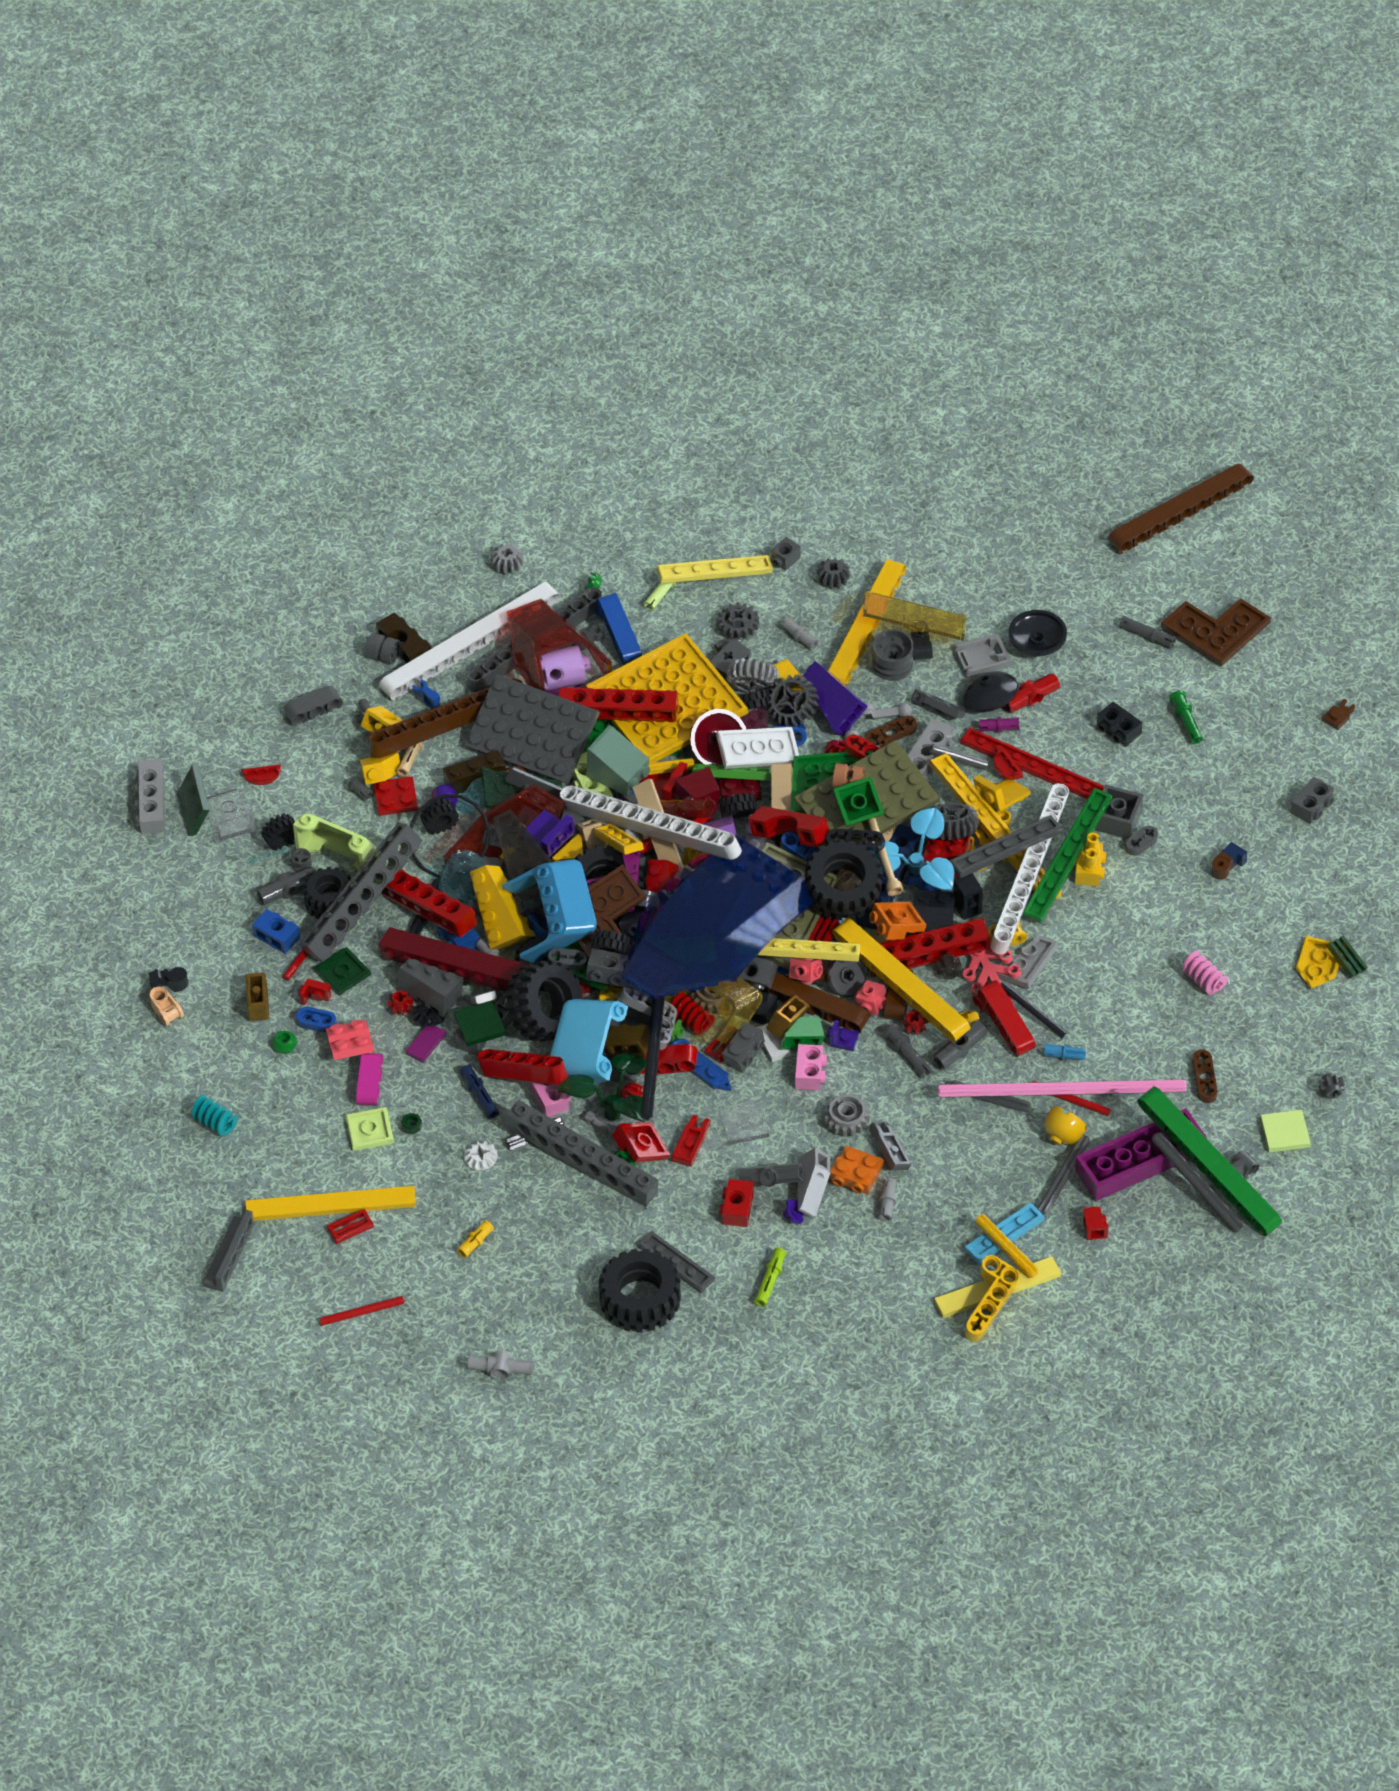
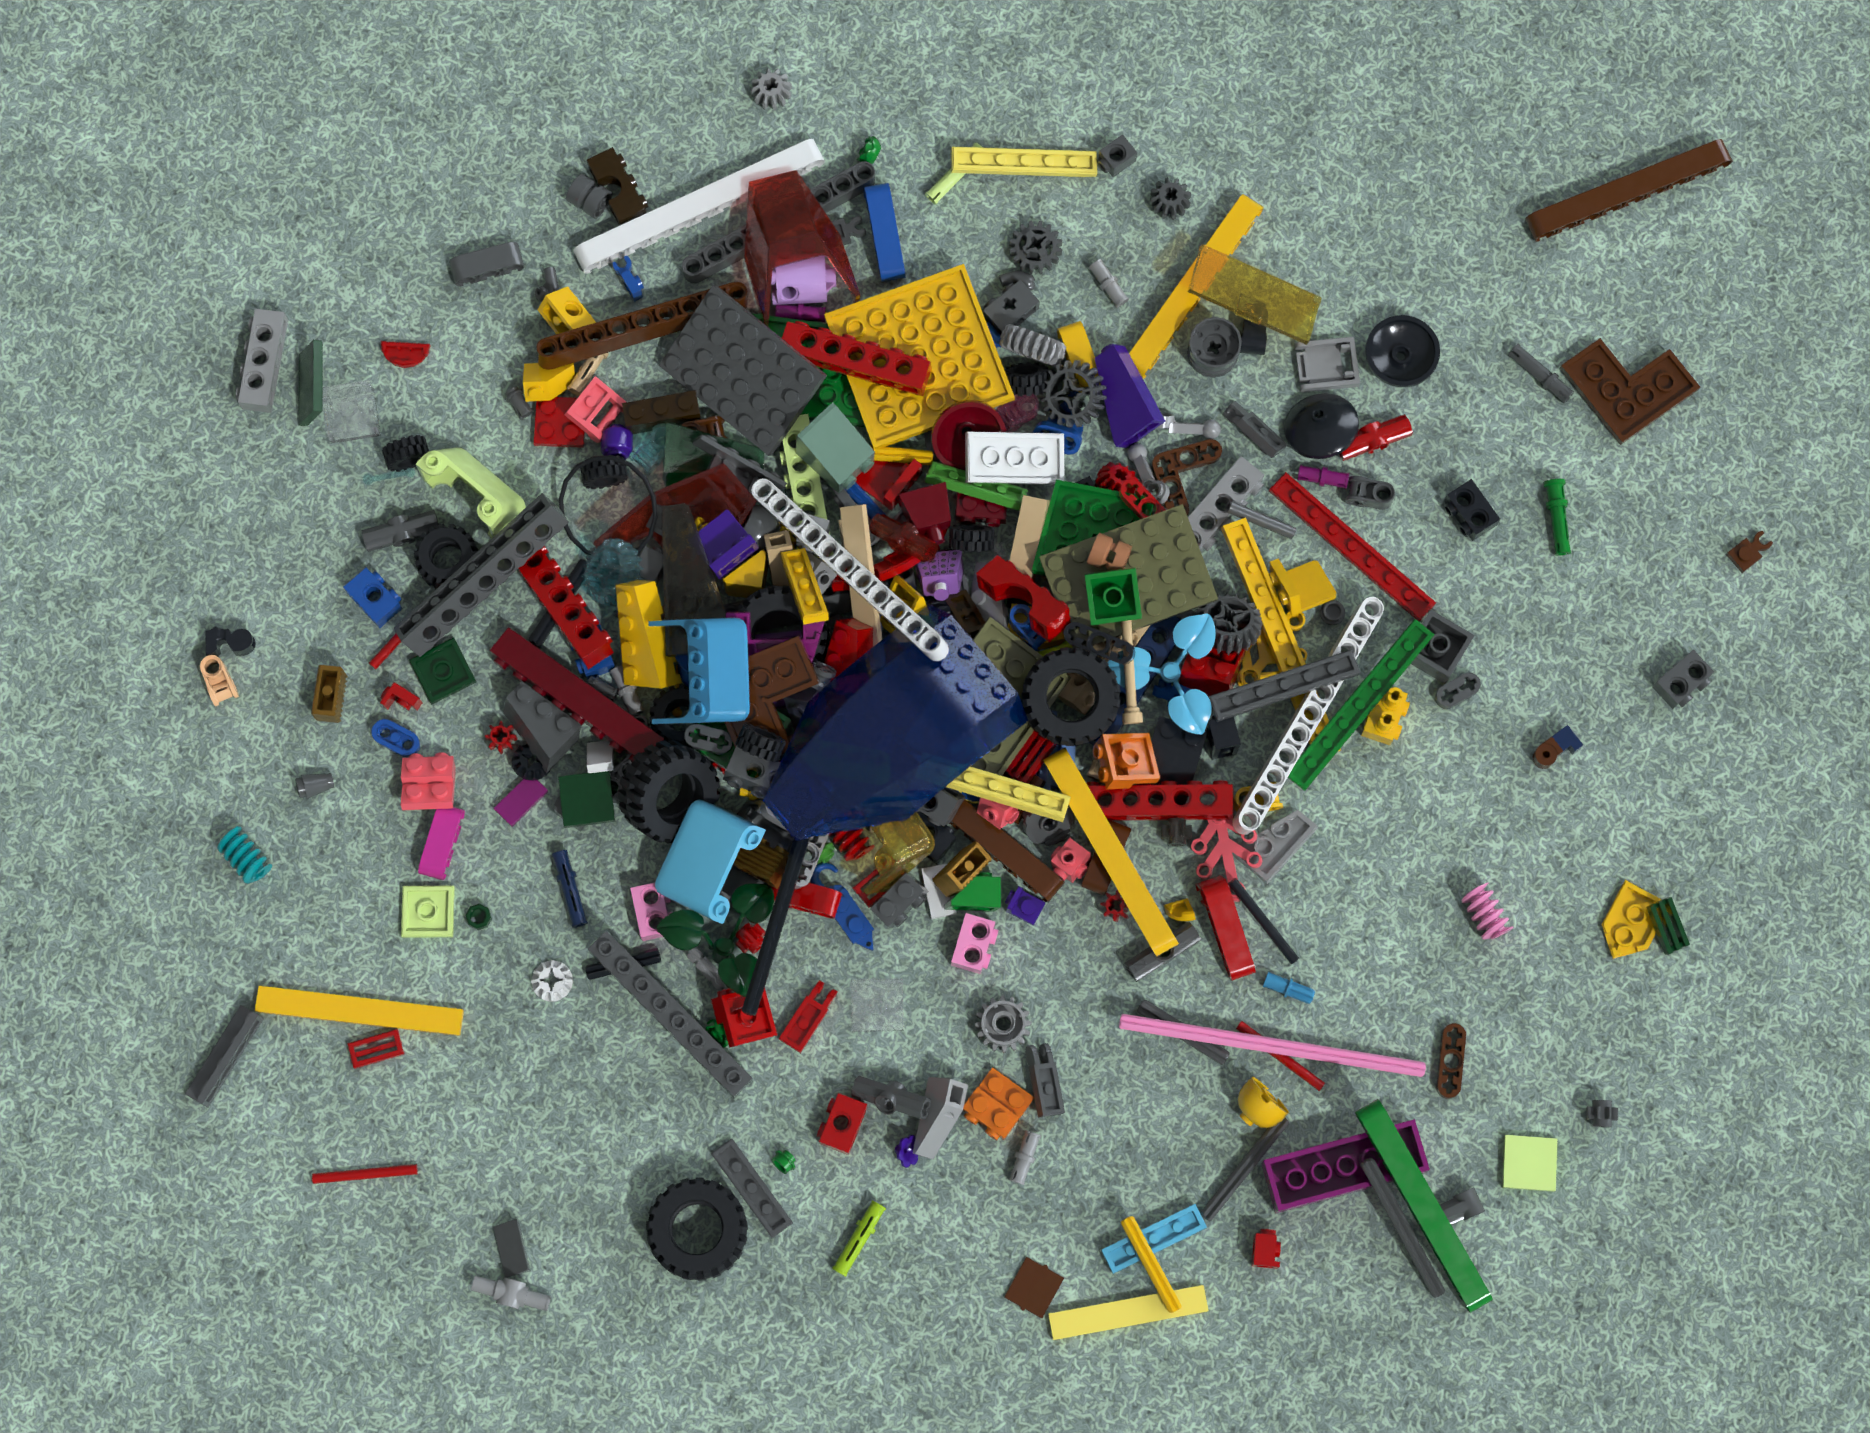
camera: 10 degrees right, 25 degrees up
green plate [271,1031,298,1054] -> none
dark grey wheel [291,848,312,872] -> none
yellow pin [457,1220,494,1258] -> none
red beam [477,1049,568,1085] -> none
dark grey pin [883,1024,932,1078] -> none
yellow beam [964,1255,1019,1342] -> none
red tile [993,747,1024,780] -> none
none -> dark grey cone [295,773,335,799]
none -> dark grey slope [493,1219,531,1278]
none -> coral plate [564,376,626,443]
none -> green plate [772,1150,796,1174]
none -> reddish brown piece [1004,1257,1064,1318]
none -> dark grey plate [1320,600,1345,625]
none -> dark grey piece [1345,476,1395,510]

